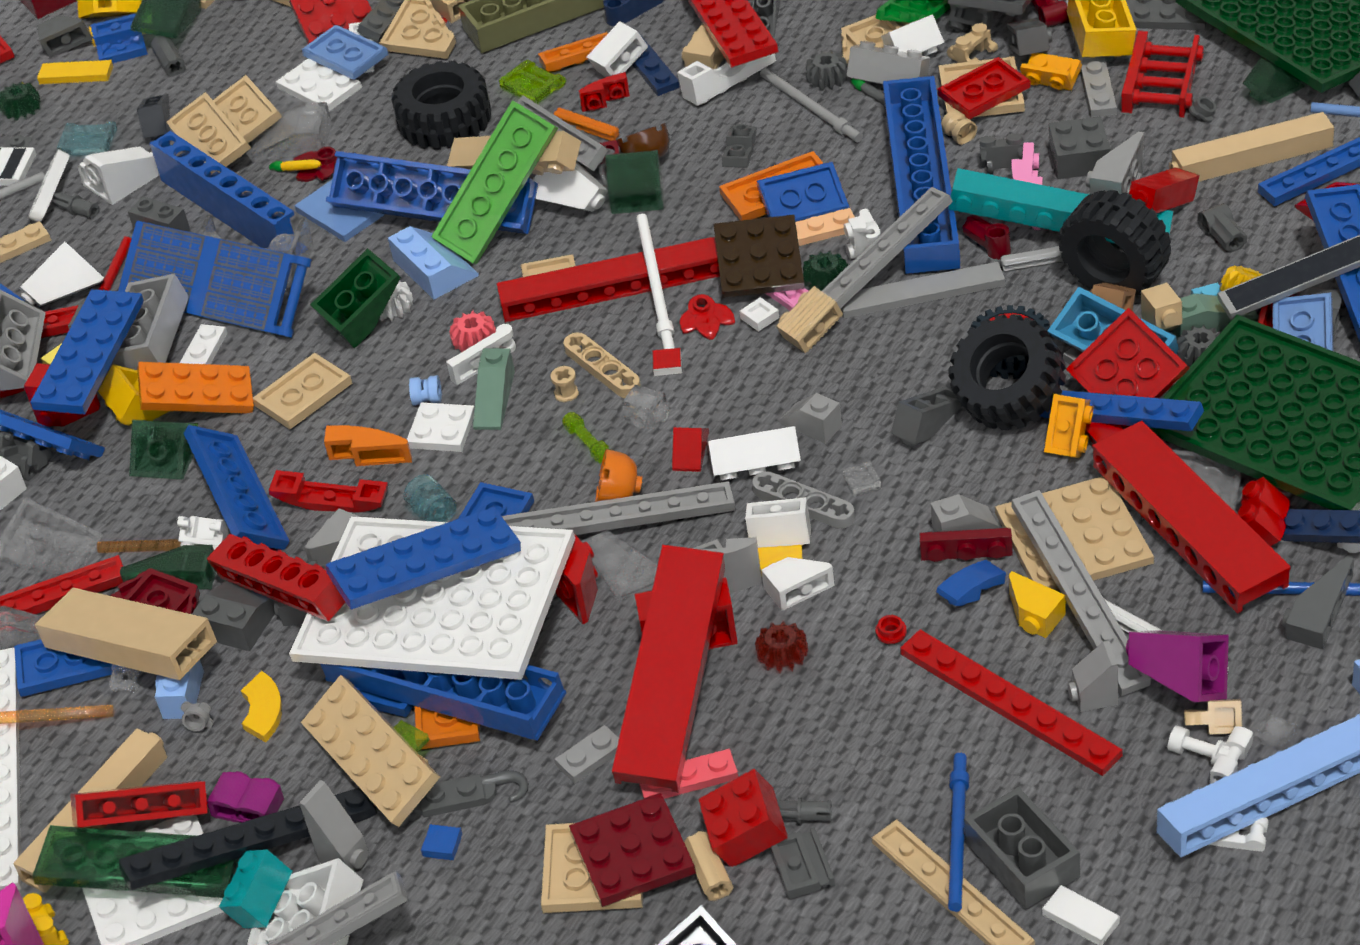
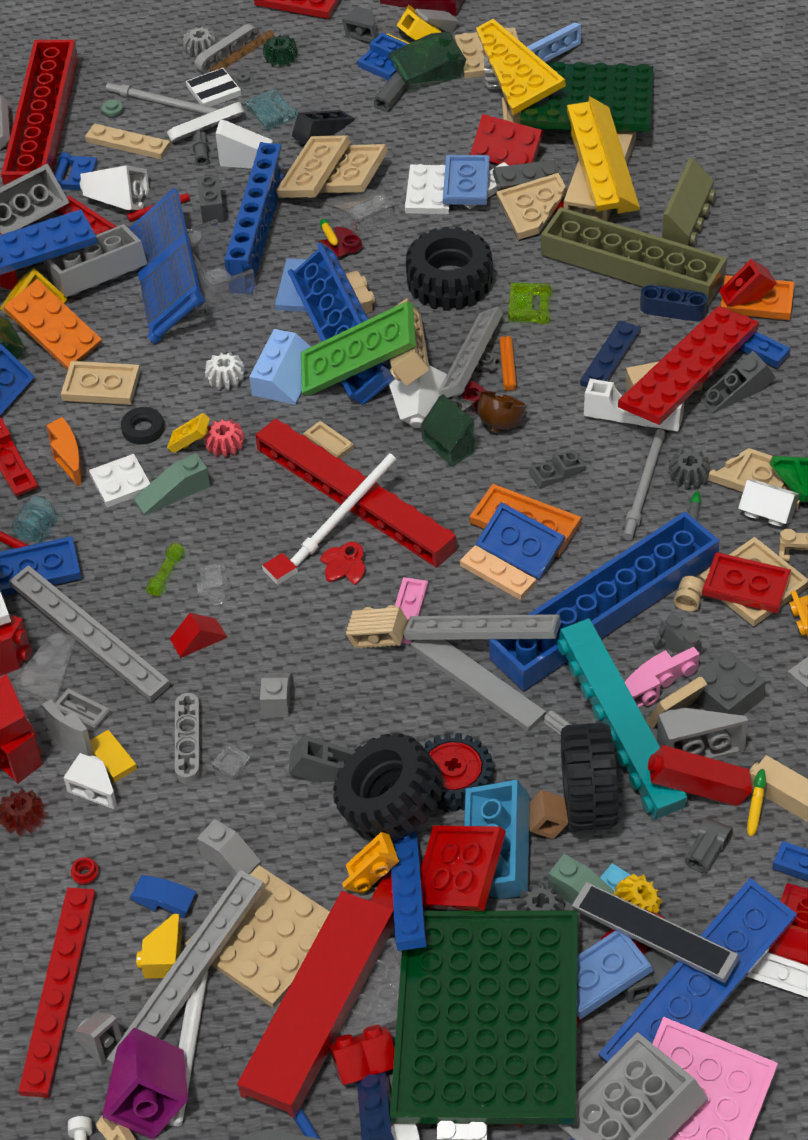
camera: 50 degrees right, 5 degrees up
yellow tile [37,60,113,84] -> none
white plate [180,324,227,364] -> none
dark green slope [310,248,401,349] -> none
light blue wheel [409,375,442,406] -> none
white plate [446,324,516,385] -> none
orange plate [538,32,608,72] -> none
tan bush [550,366,579,402] -> none
tan beam [564,333,641,398] -> none
red slope [579,72,630,112] -> none
white brick [587,21,648,77] -> none
orange cylinder [595,449,642,502] -> none
white slope [707,426,801,481] -> none
dark brown plate [714,215,804,298] -> none
white plate [740,297,779,332] -> none
white brick [745,497,811,548] -> none
clear green gear [803,250,848,291] -> none
white piece [843,209,881,260] -> none
light grey brick [847,41,930,84] -> none
dark red plate [920,528,1013,562] -> none
dark red piece [962,214,1011,260] -> none
tan slope [1141,283,1182,332] -> none
none -> black tyre [121,407,164,445]
none -> yellow plate [167,413,210,453]
none -> tan tile [647,677,707,729]
none -> yellow piece [747,769,767,836]

